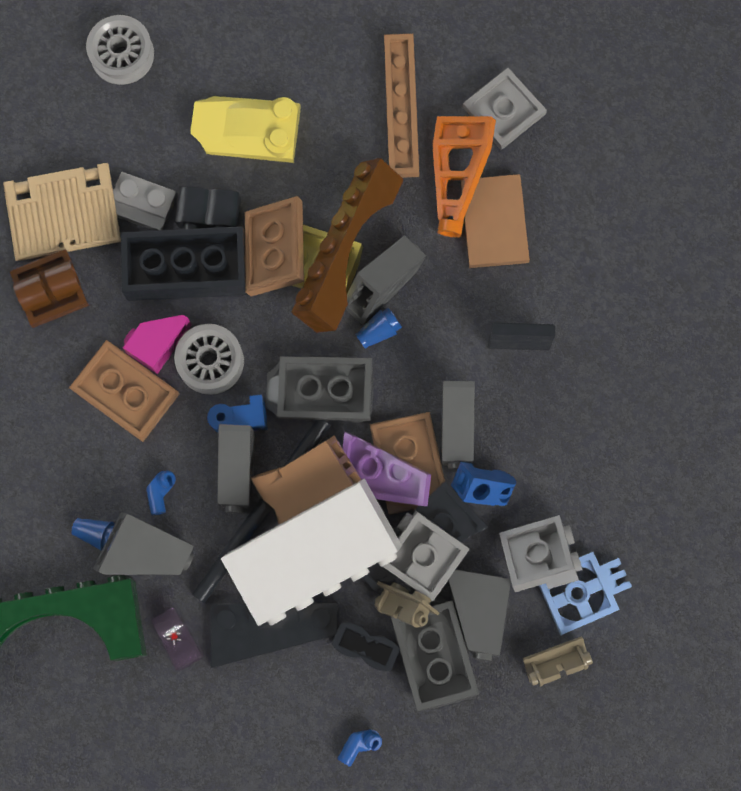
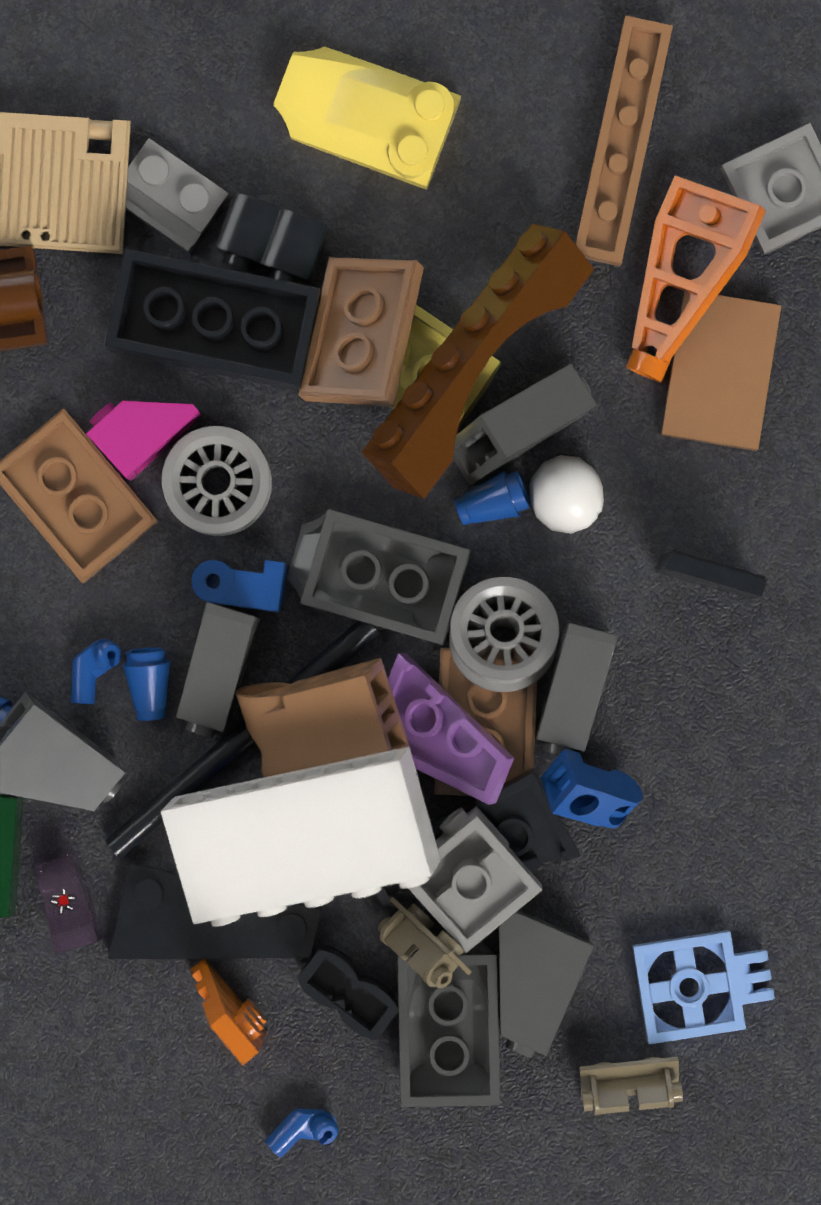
camera: 15 degrees right, 10 degrees up
light grey plate [499,515,582,592] -> none
none -> blue cone [122,647,171,721]
none -> orange wing [190,959,267,1065]
none -> light grey wheel [449,577,559,692]
none -> white hair [529,455,604,534]

